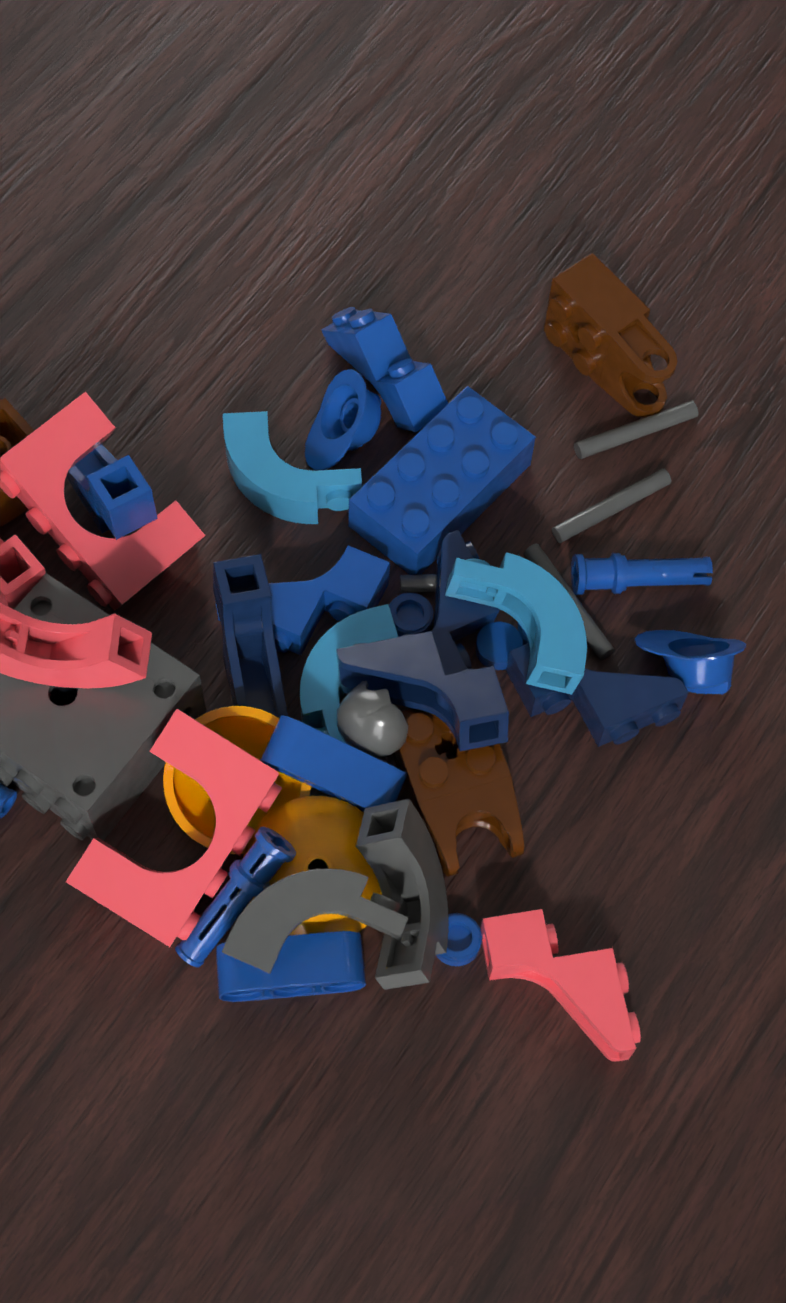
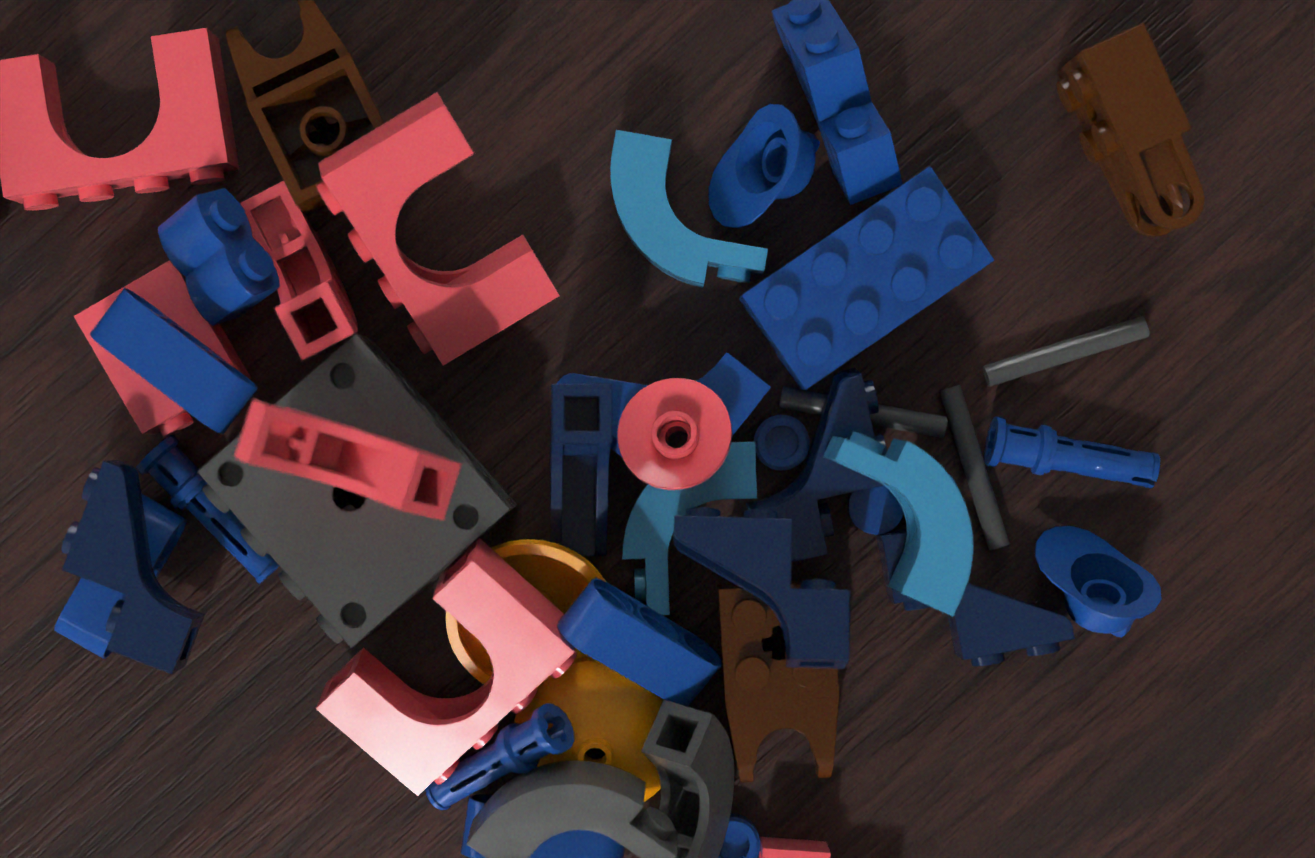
camera: 20 degrees right, 25 degrees up
blue arch [66,444,158,540] -> none
dark grey hair [337,681,409,758] -> none
dark grey bar [574,401,698,459] -> none
none -> coral dish [617,378,732,490]

